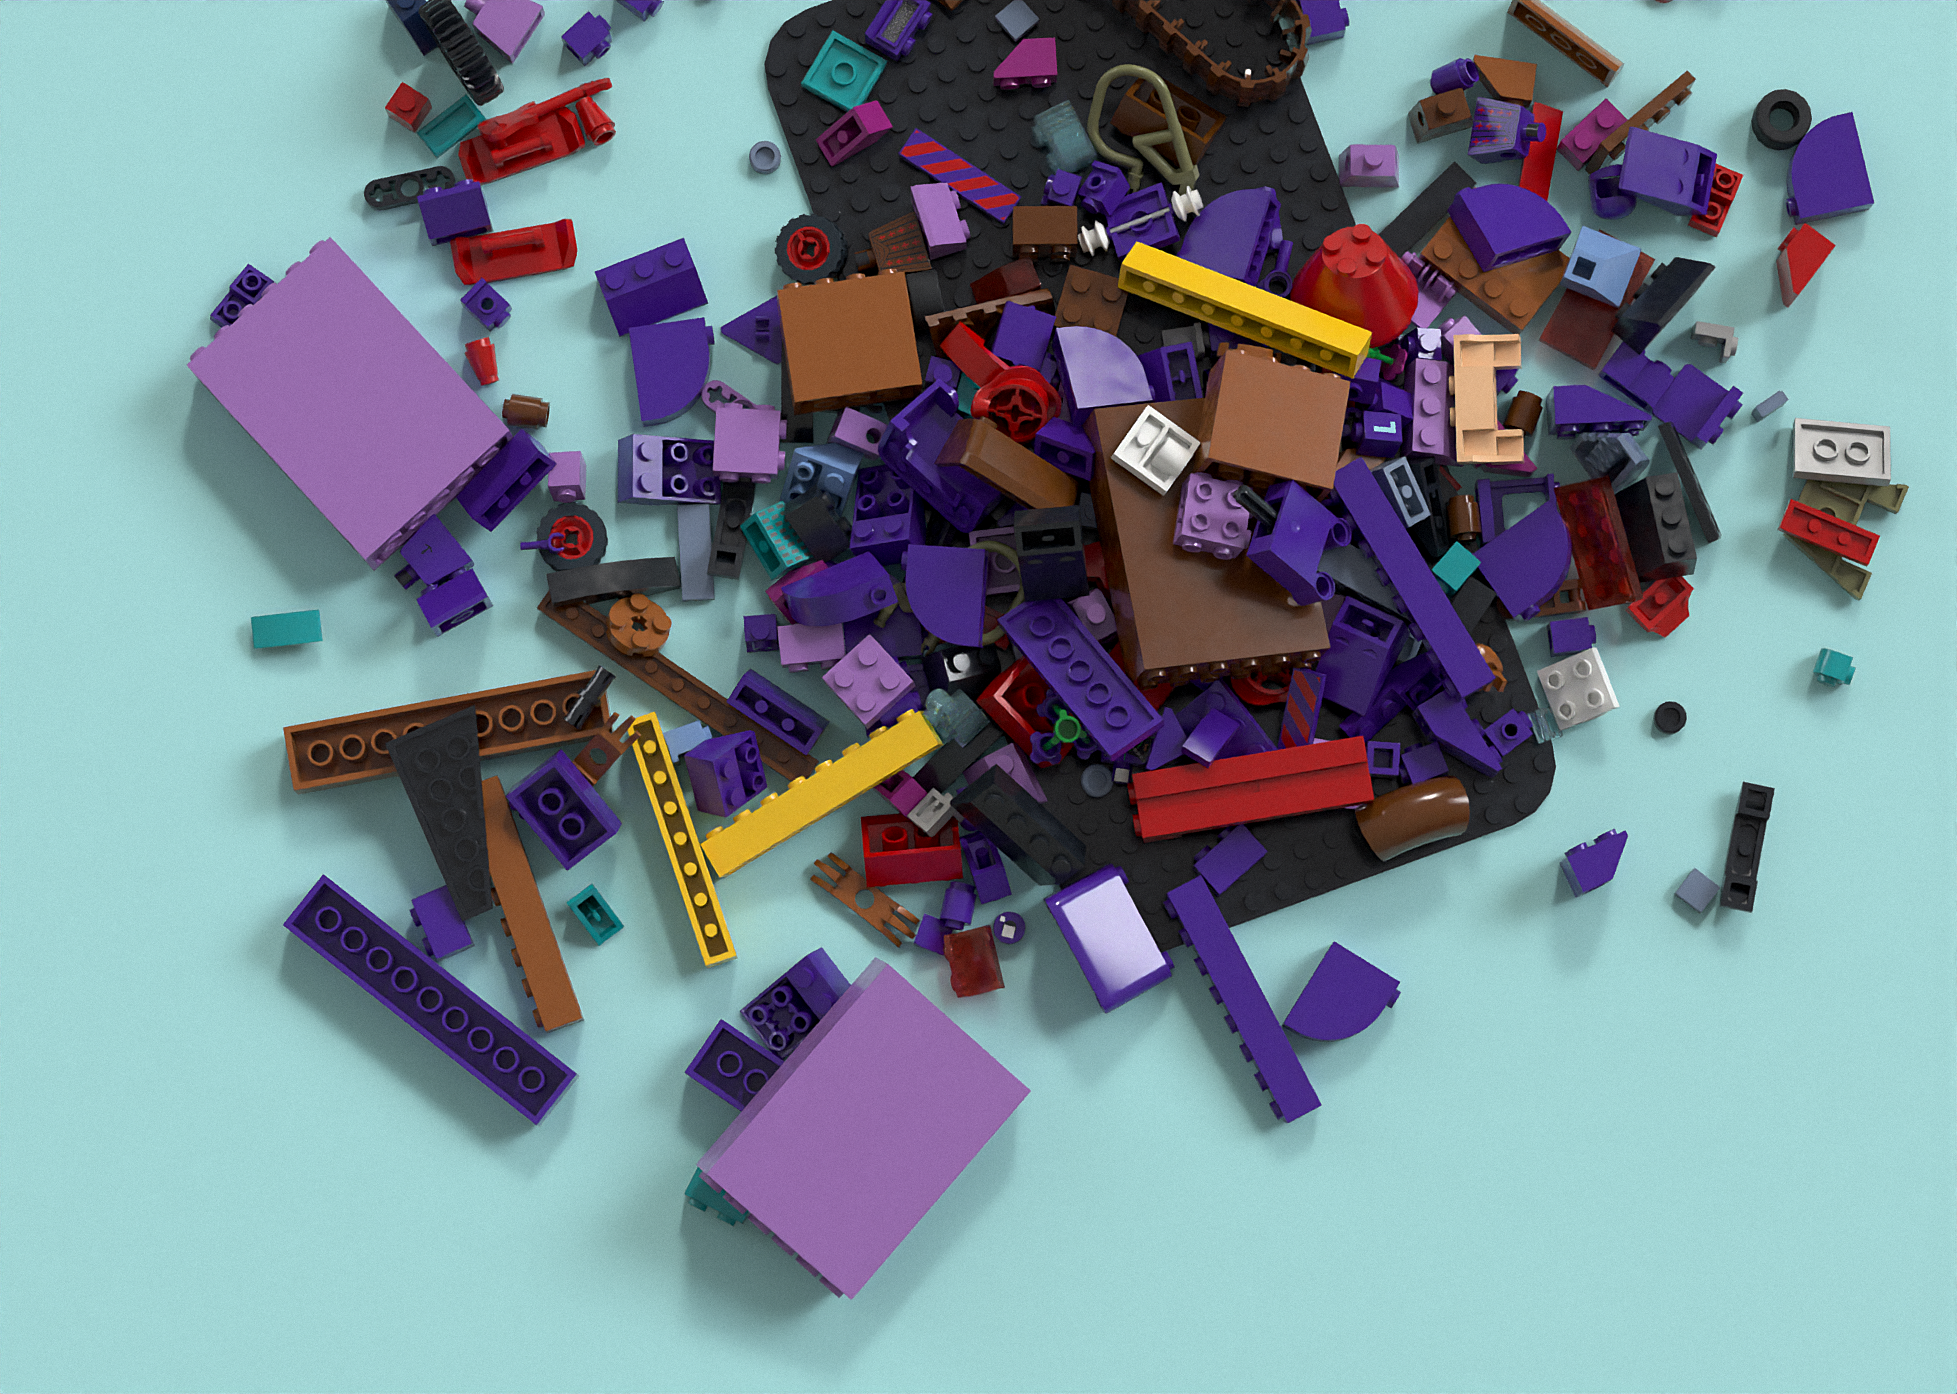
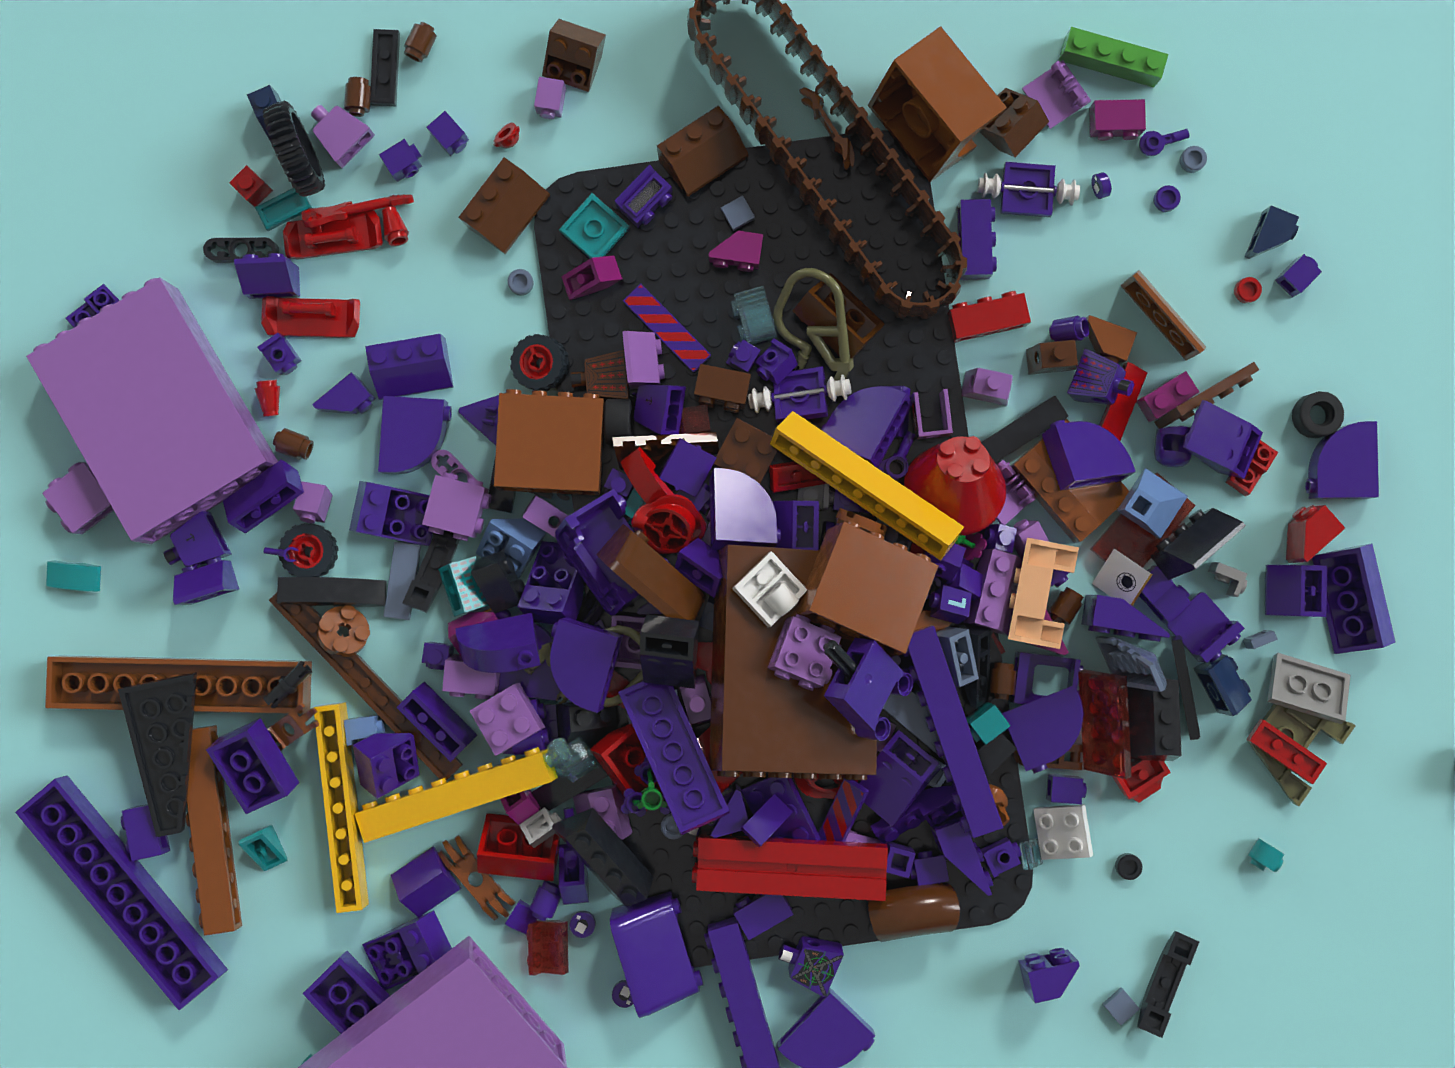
camera: 15 degrees right, 5 degrees up
none -> medium lavender brick [42,462,114,534]
none -> dark purple slope [312,372,376,414]
none -> dark purple slope [391,846,461,917]
none -> reddish brown slope [458,157,550,254]
none -> dark purple tile [612,980,633,1008]
none -> dark purple torso [629,385,686,435]
none -> red plate [769,461,827,492]
none -> torso [778,936,844,998]
none -> medium lavender piece [910,389,953,440]
none -> red brick [948,291,1031,342]
none -> white sticker [1092,549,1153,606]
none -> dark blue slope [1193,654,1252,716]
none -> dark purple slope [1265,565,1327,617]
none -> dark purple slope [1312,543,1396,654]

